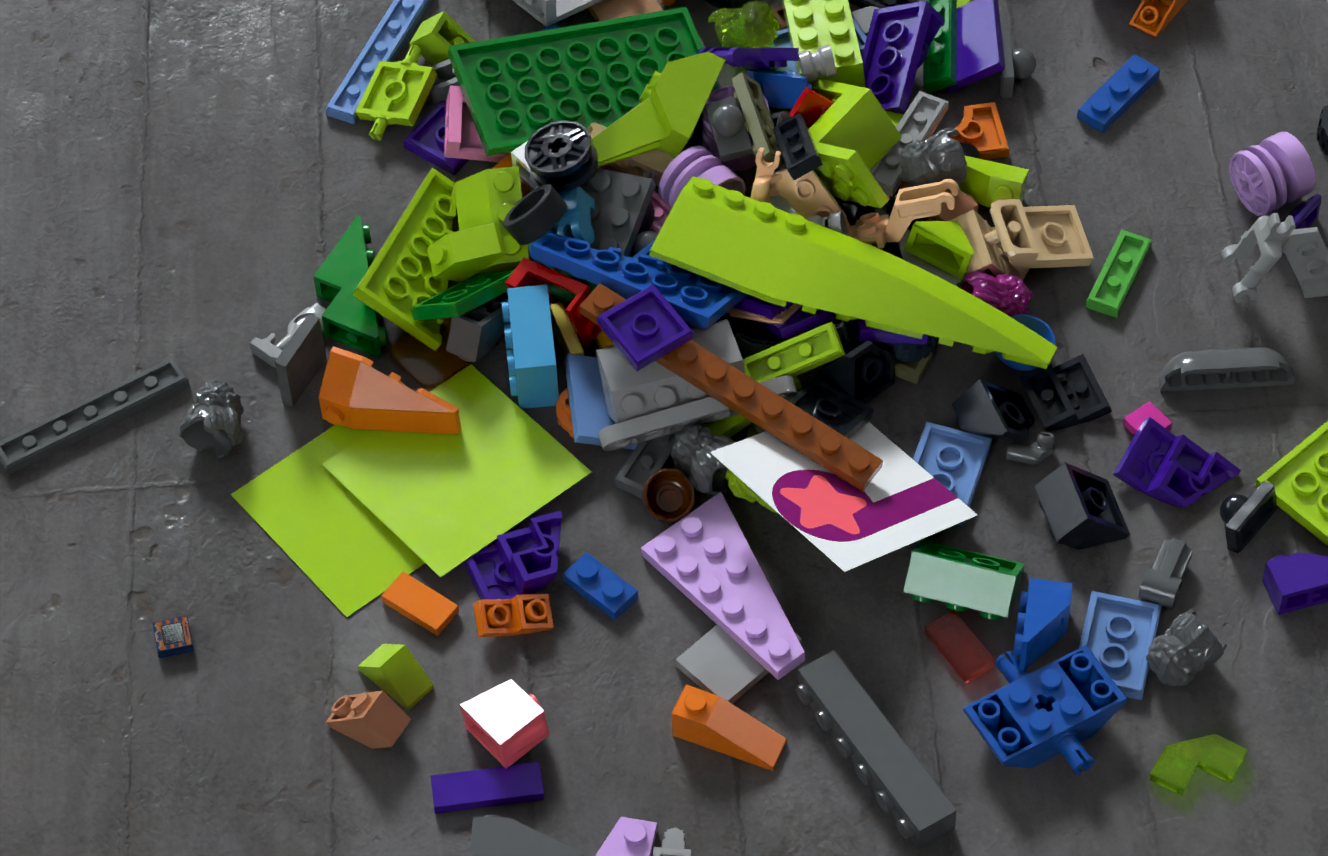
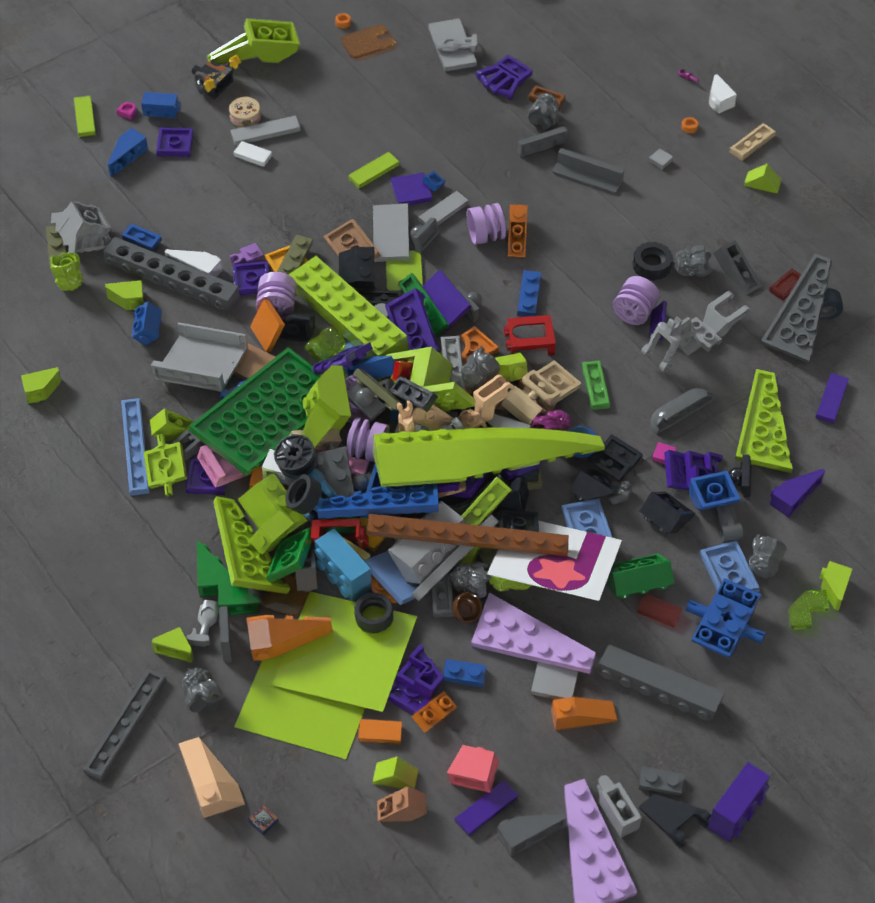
camera: 35 degrees left, 0 degrees up
dark purple tile [597,284,694,371] -> none
light grey wheel [798,44,837,83] -> none
lime slope [904,221,974,280] -> none
blue slope [1013,578,1072,671] -> none
none -> lime slope [152,627,194,663]
none -> light nougat wedge [179,737,245,818]
none -> black tyre [354,593,393,633]
none -> red panel [504,315,556,355]
none -> blue slope [689,471,740,510]
none -> lime slope [819,561,852,611]

